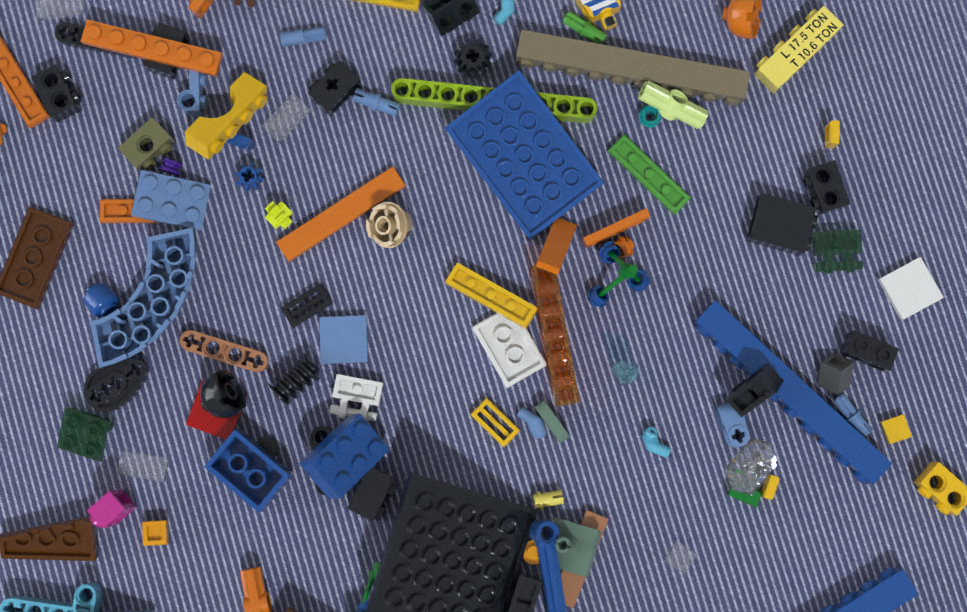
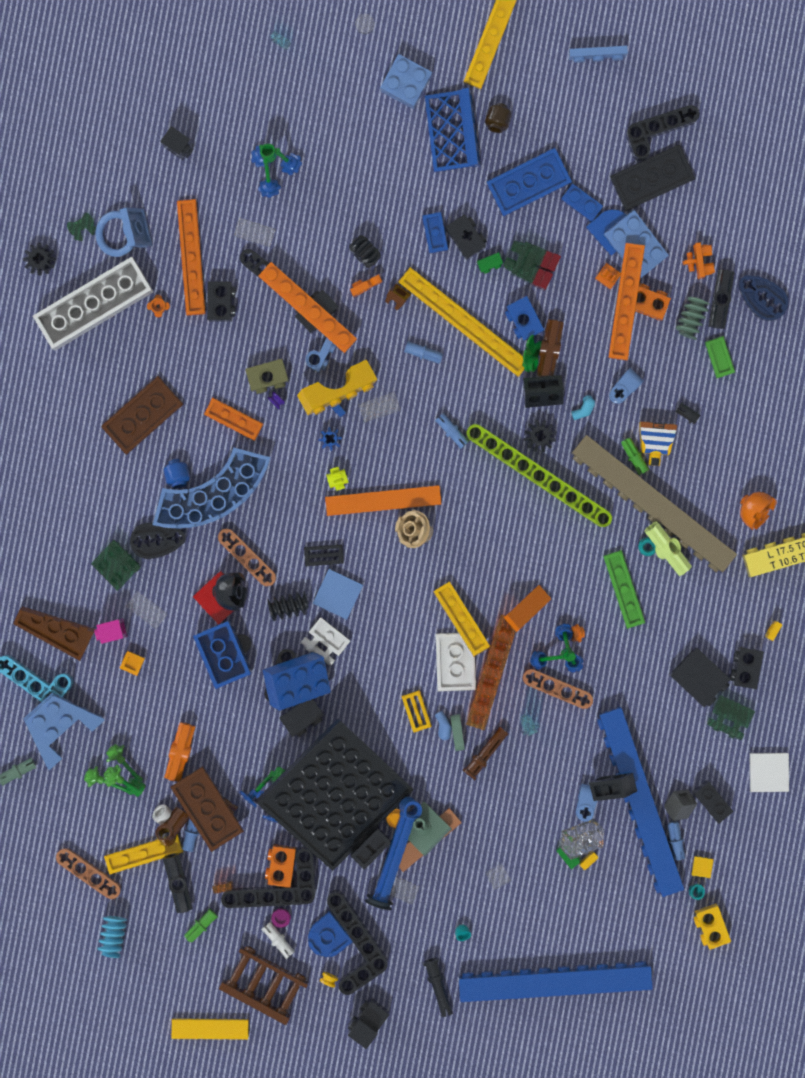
camera: 20 degrees right, 5 degrees up
medium blue plate [131,170,211,231] -> none
black brick [308,60,362,117] -> none
blue plate [445,70,604,240] -> none
light yellow pin [533,489,564,510] -> none
orange tile [582,208,650,249] -> none
medium azure arm [642,427,671,458] -> none
none -> reddish brown pin [462,726,509,780]
none -> nougat beam [523,669,593,709]
none -> teal hinge [688,884,705,900]

